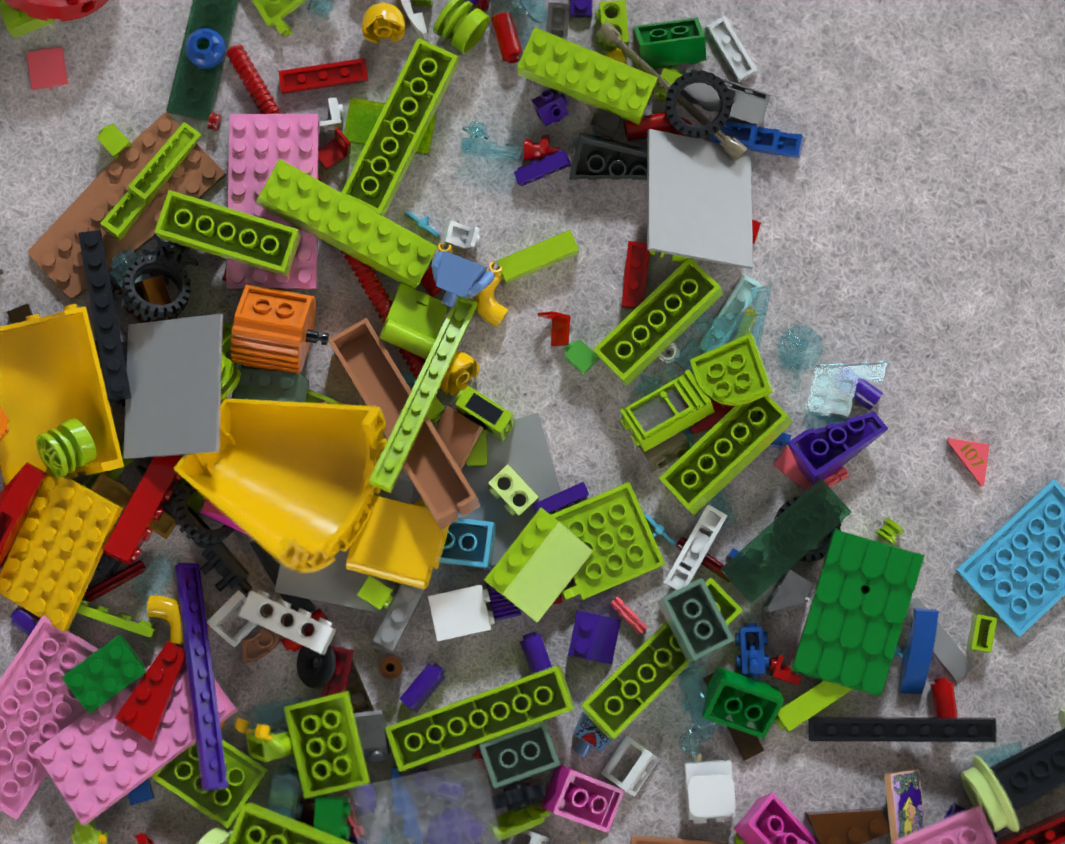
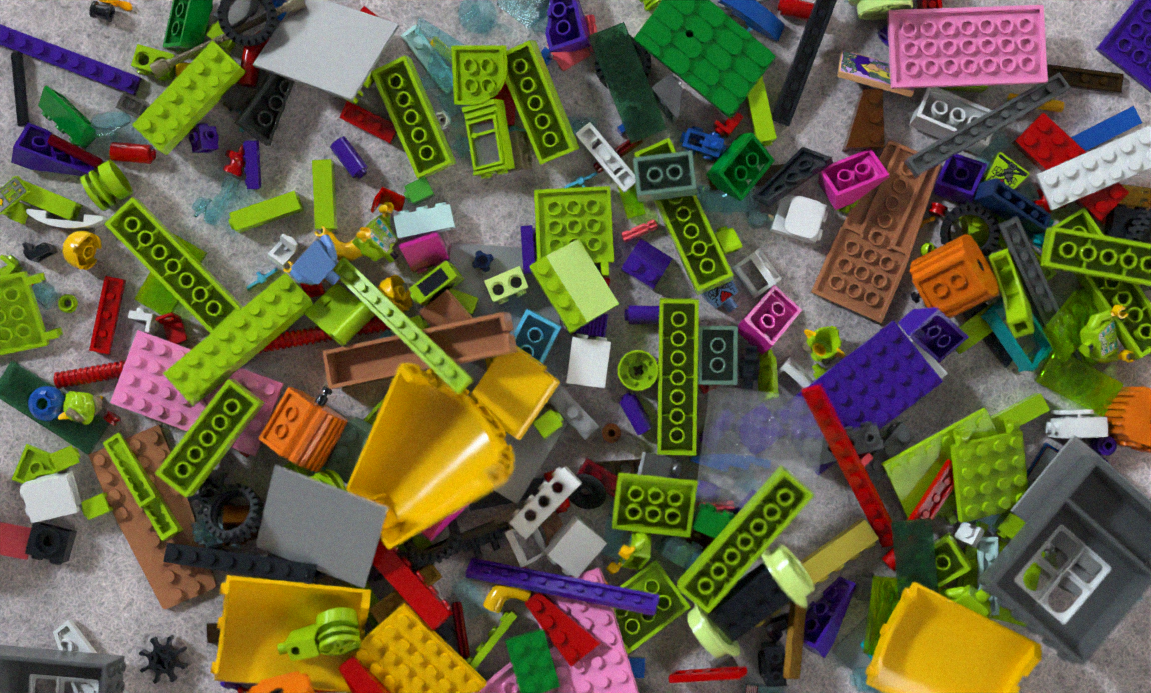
camera: 65 degrees left, 5 degrees up
none -> lime tile [11,444,58,484]
none -> white brick [20,471,82,523]
none -> black brick [25,522,77,565]
none -> lime brick [46,445,81,473]
none -> lime plate [58,294,78,313]
none -> lime hair [58,391,103,425]
none -> lime brick [228,191,304,233]
none -> lime torso [277,623,321,661]
none -> dark purple brick [330,136,368,179]
none -> torso [352,202,399,263]
none -> light aqua brick [393,202,456,240]
none -> dark pink slope [399,232,450,274]
none -> dark blue plate [472,250,494,272]
none -> white brick [545,515,607,578]
none -> clear neon green plate [617,184,646,220]
none -> lime wheel [618,350,658,391]
none -> lime slope [714,226,743,255]
none -> black wing [753,147,833,207]

